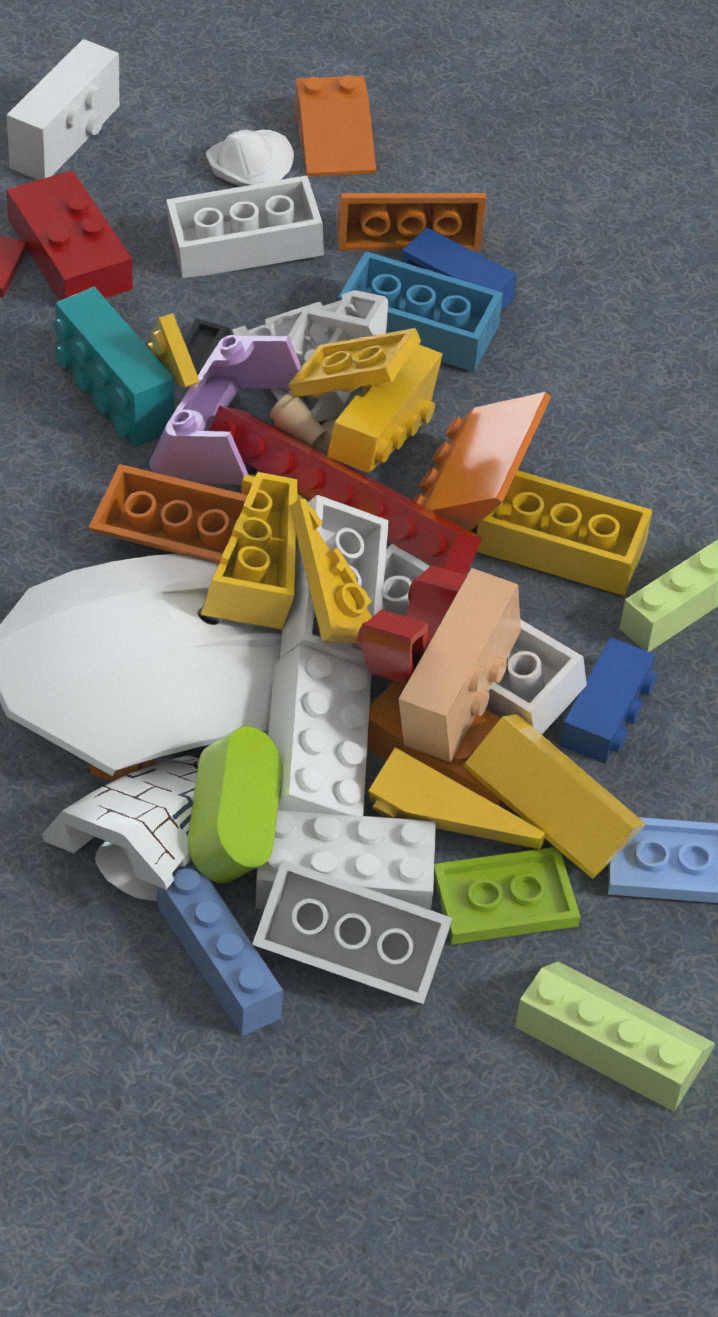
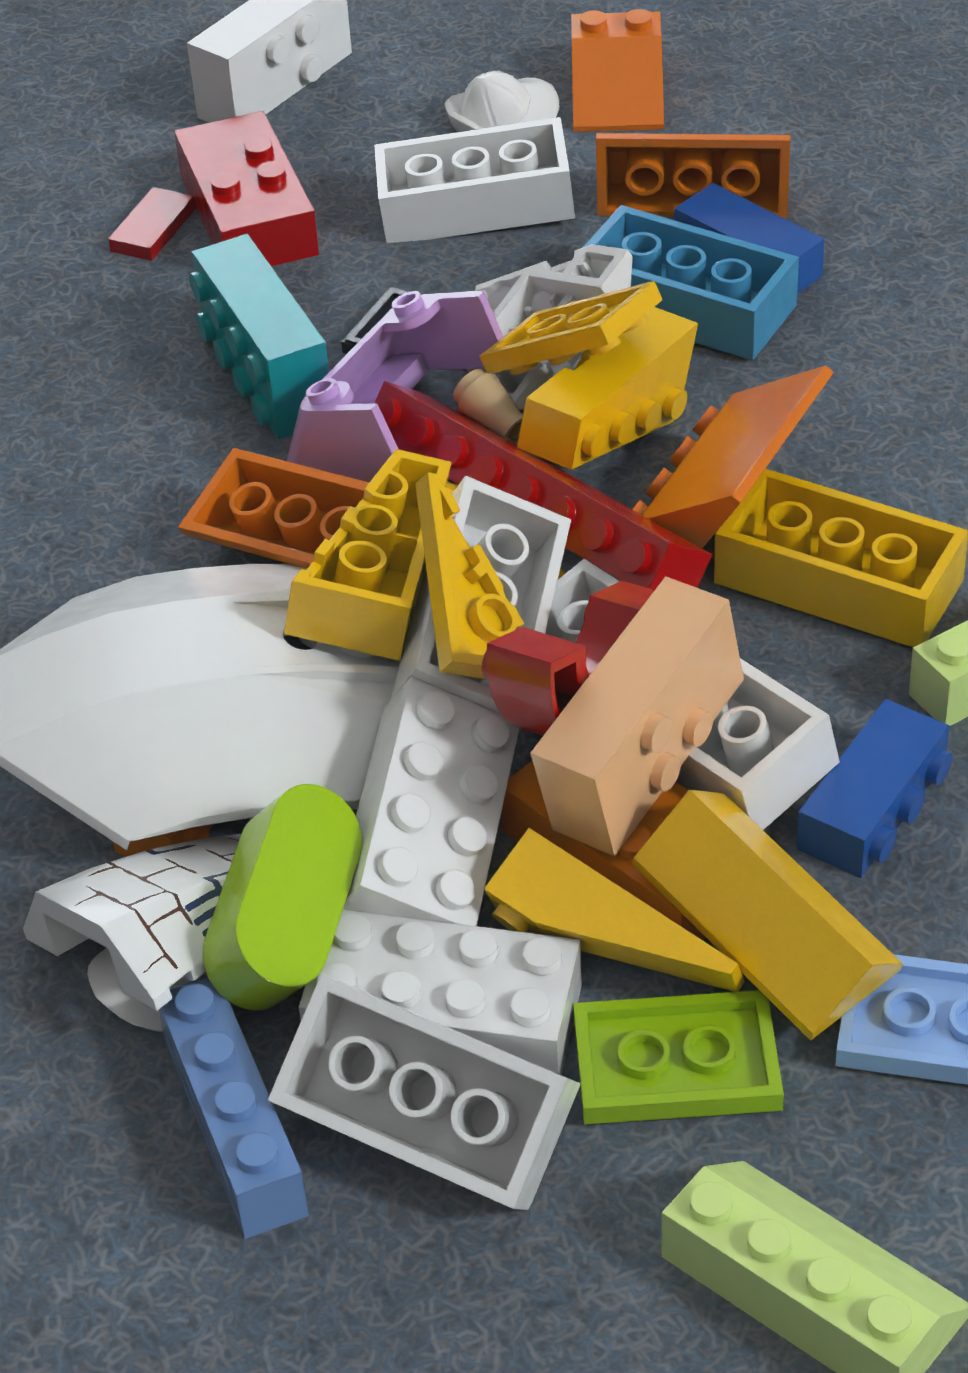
camera: 15 degrees right, 5 degrees down
yellow wing [145,313,200,388] -> none

